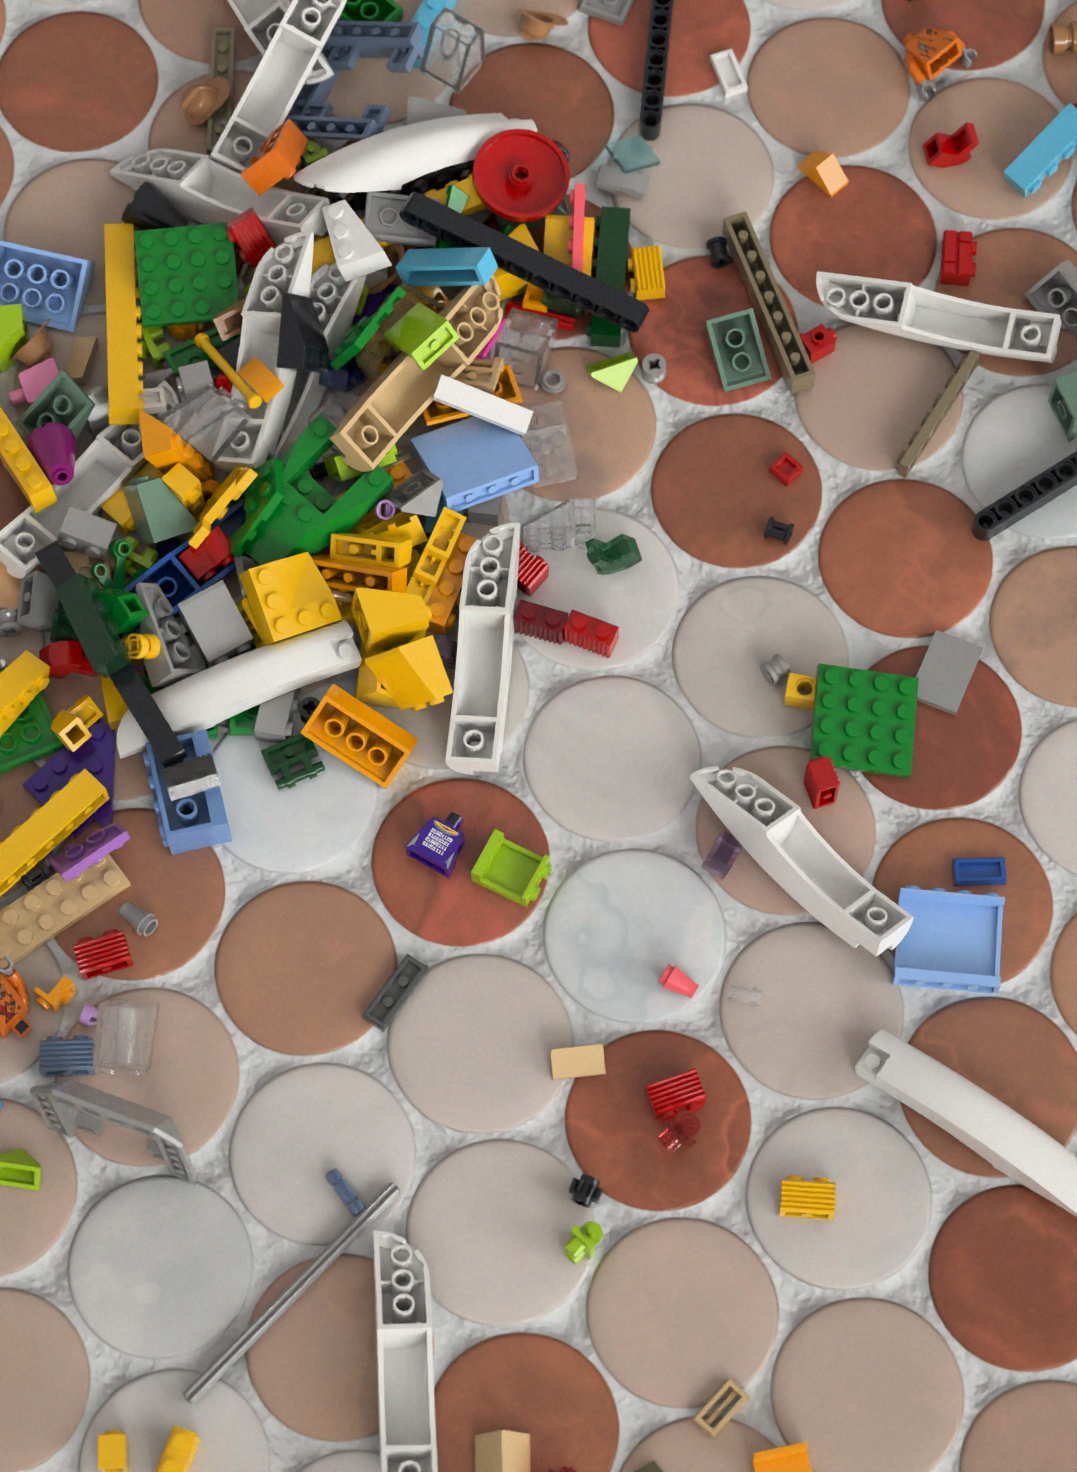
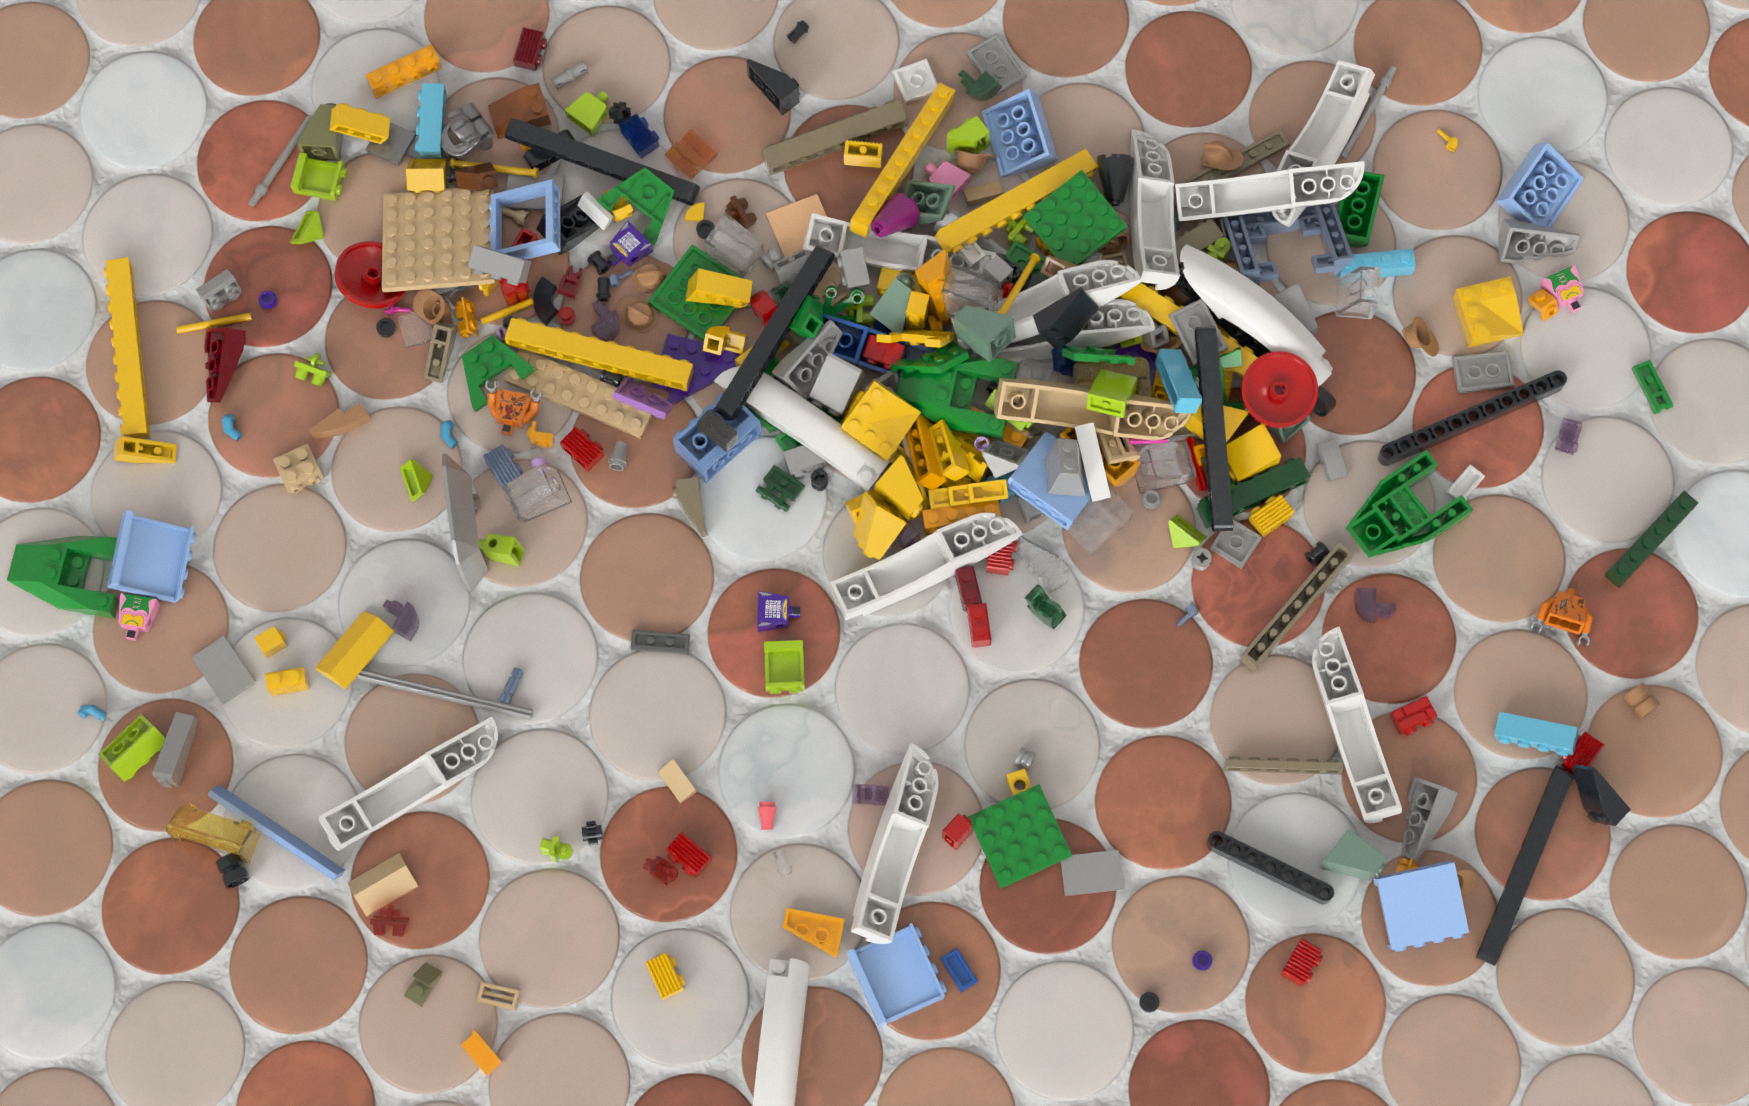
camera: 60 degrees right, 5 degrees up
clear green brick [55,573,131,678] -> none
yellow wheel [124,633,161,659] -> none
red brick [226,207,277,268] -> none
light orange slope [237,357,285,403] -> none
orange wedge [240,119,308,196] -> none
light orange slope [300,683,418,789] -> none
white wedge [322,199,392,282] -> none
coral plate [568,183,586,272] -> none
clear light blue piece [605,135,660,174] -> none
sand green slope [703,308,772,392] -> none
black bush [764,517,794,545] -> none
red tile [768,452,804,487] -> none
light orange slope [797,151,848,197] -> none
red brick [799,324,837,364] -> none
red brick [922,122,979,168] -> none
none -> yellow slope [315,611,394,690]
none -> clear purple brick [383,599,419,641]
none -> lime torso [478,533,525,567]
none -> dark tan slope [672,477,706,537]
none -> light orange wing [783,908,845,959]
none -> sand green slope [954,305,1016,362]
none -> light grey slope [1045,438,1086,496]
none -> sand blue hand [1176,603,1198,627]
none -> light grey tile [1209,519,1262,569]
none -> green wedge [1346,450,1473,558]
none -> brick [1354,588,1396,623]

